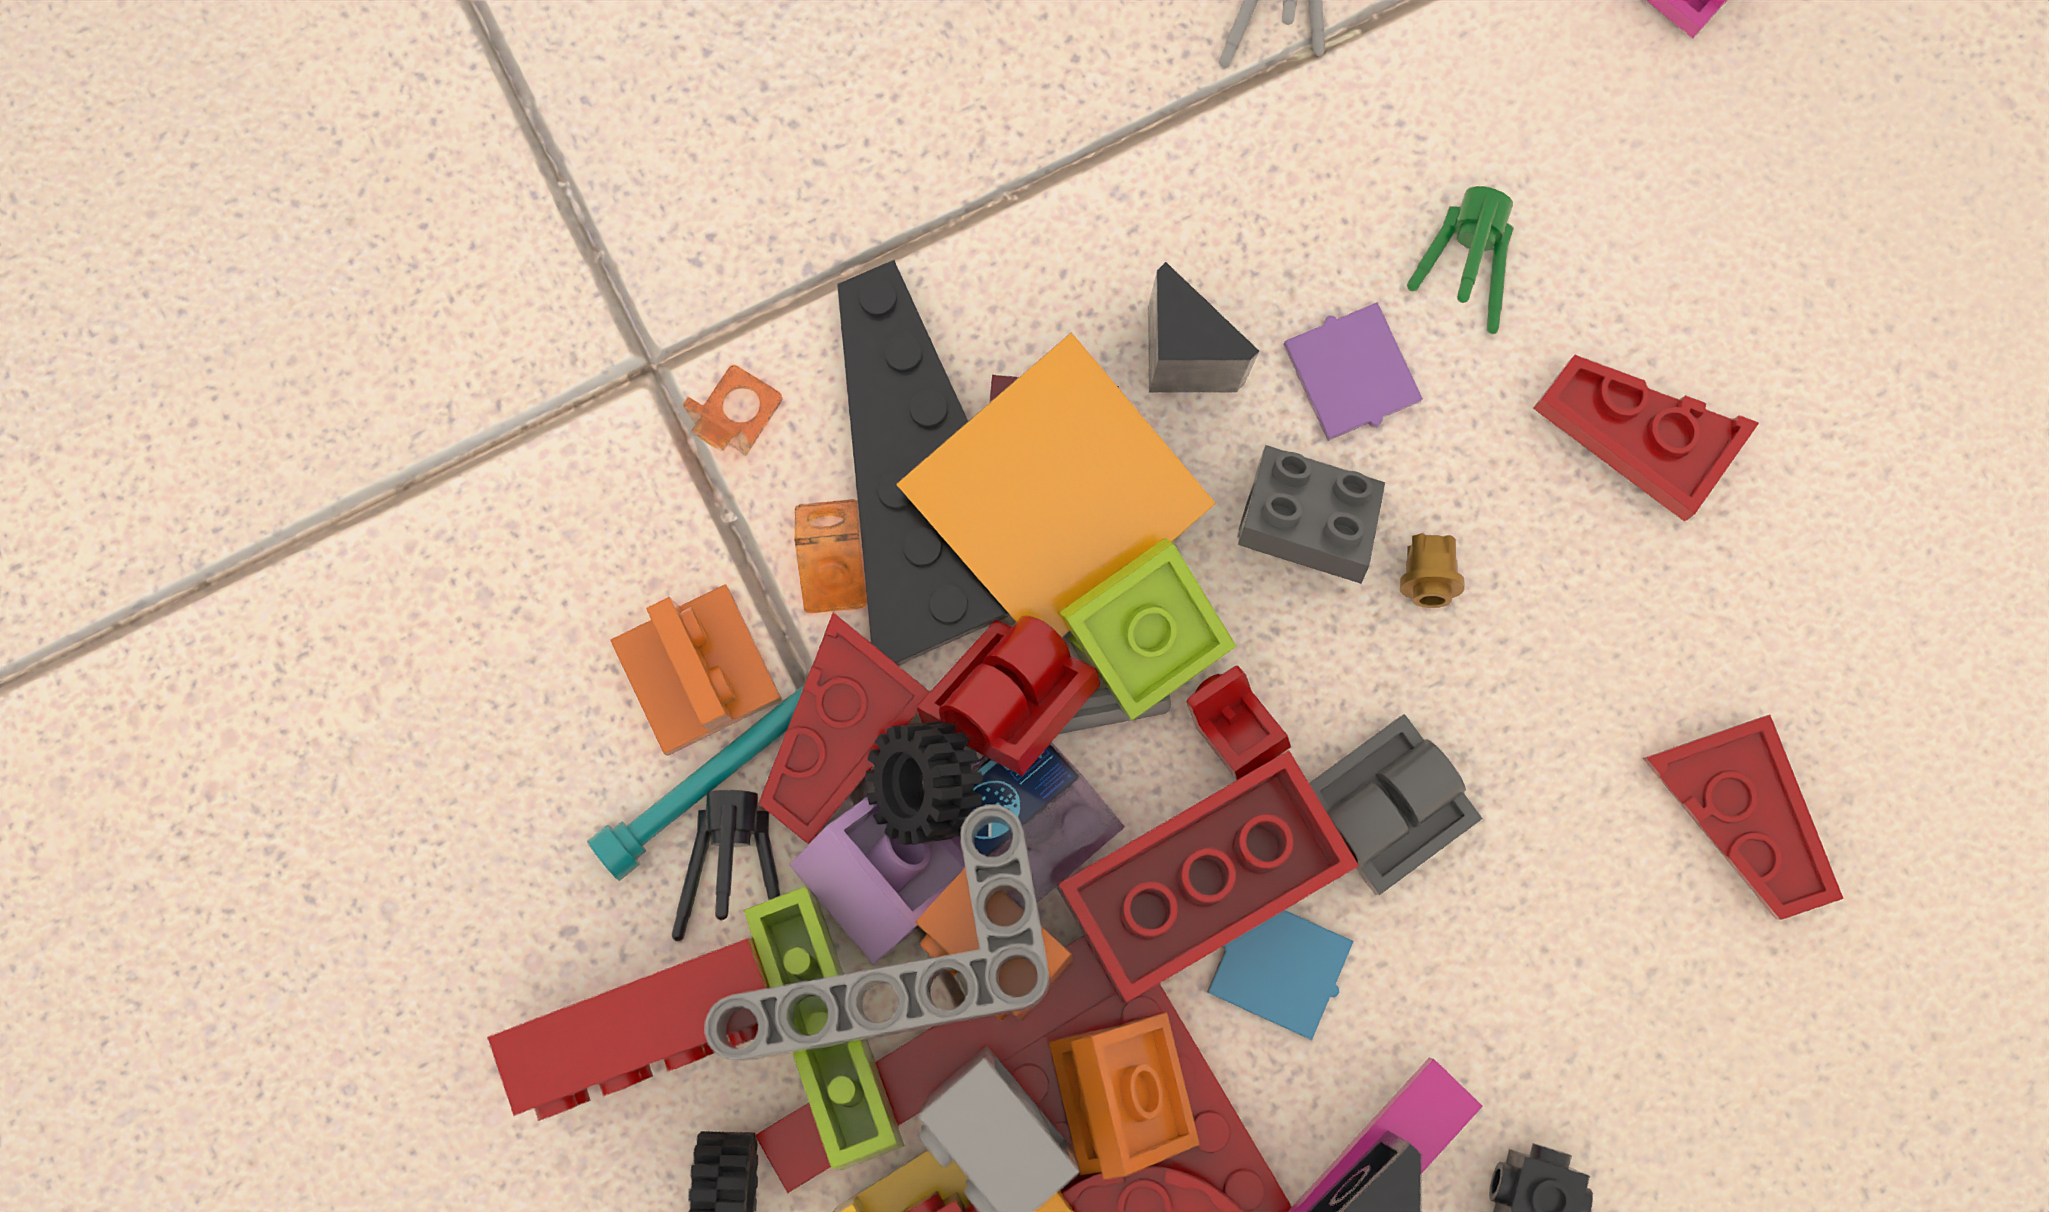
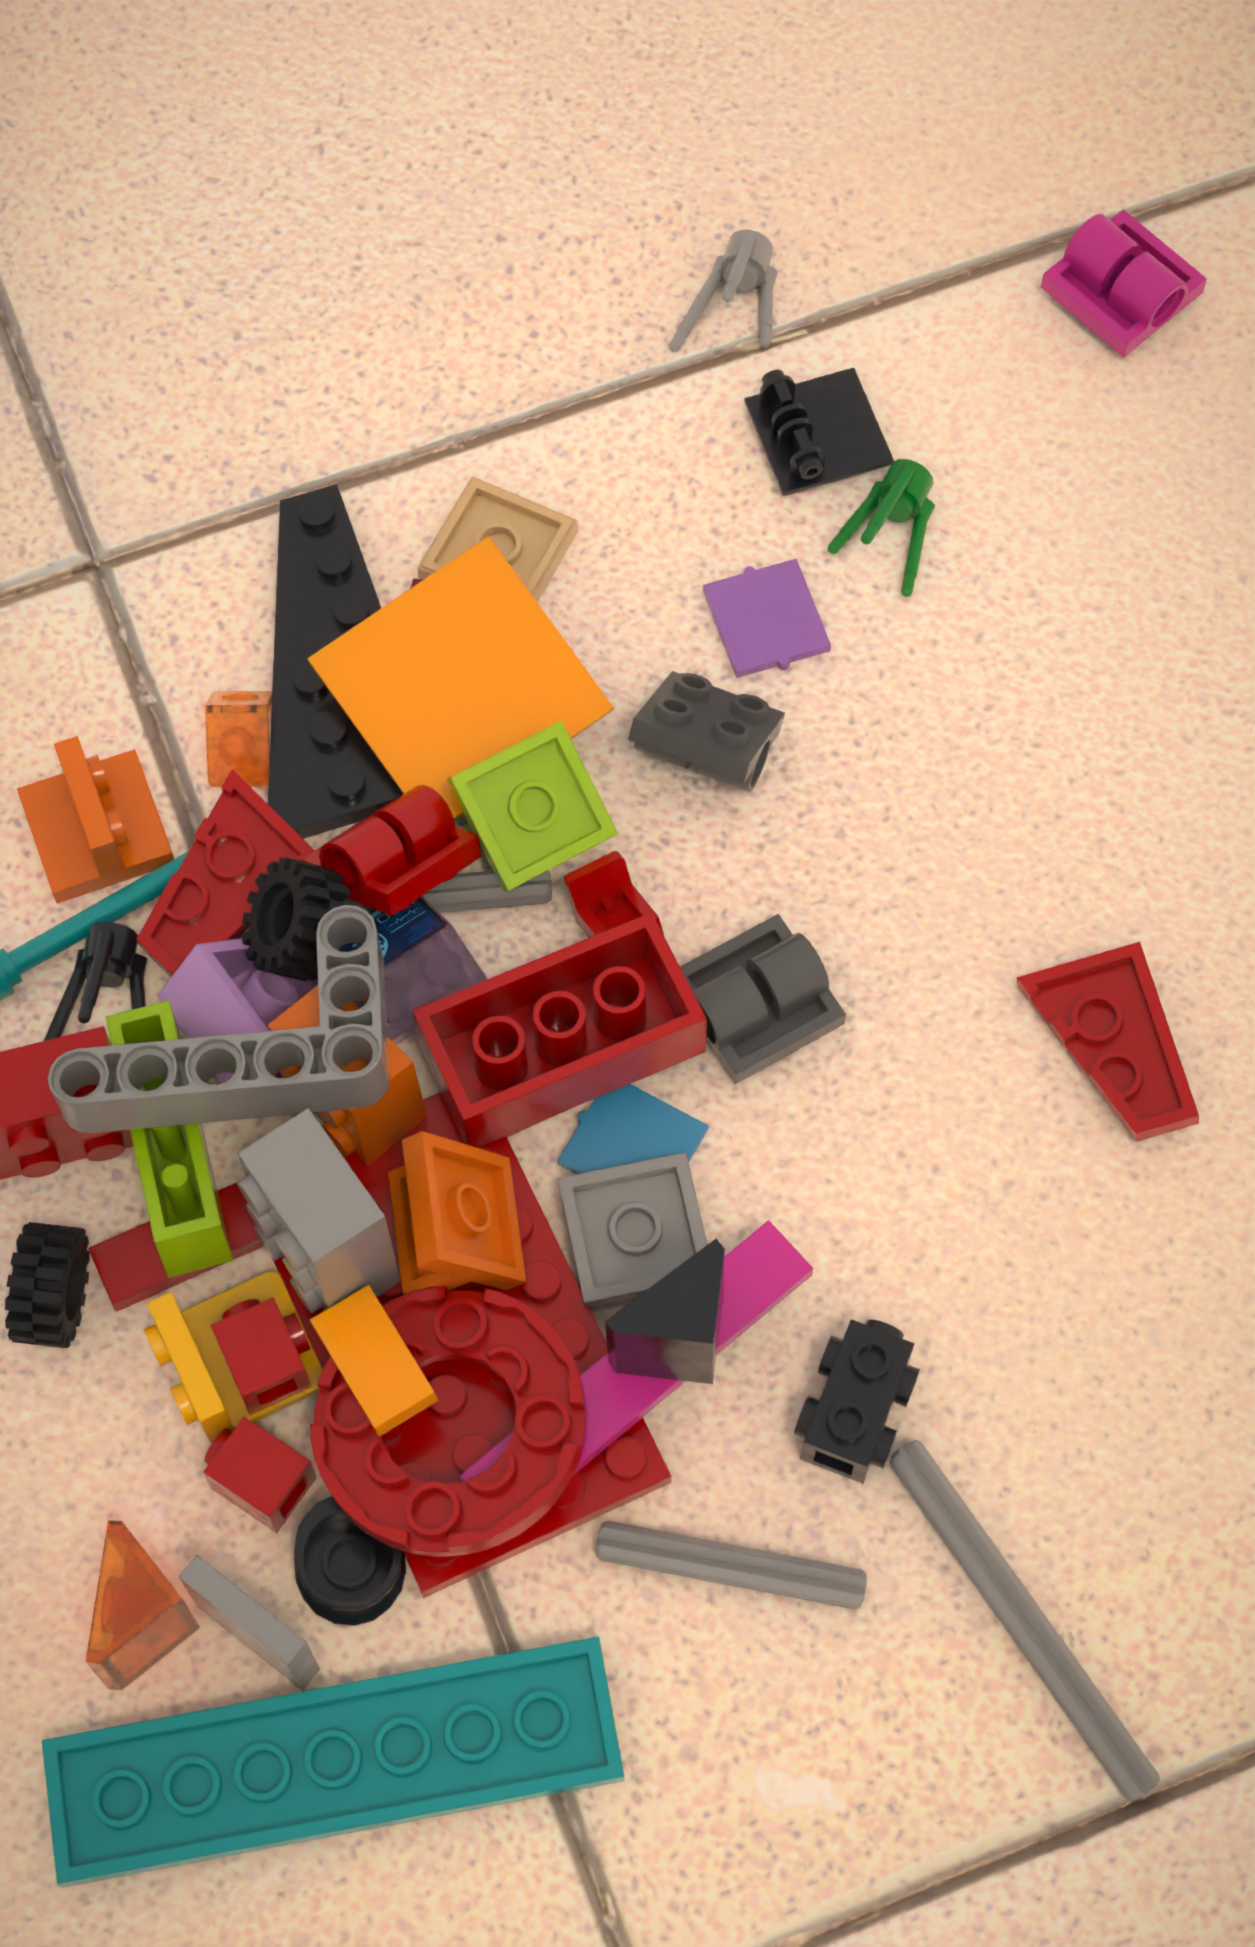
camera: 10 degrees right, 15 degrees down
clear orange bracket [682,365,783,456] -> none
black slope [1148,262,1260,392] -> none
pearl gold hose [1400,533,1465,608] -> none
red wing [1533,355,1759,522] -> none
none -> tan tile [417,476,578,602]
none -> light grey plate [558,1152,708,1309]
none -> black hinge [744,367,894,496]

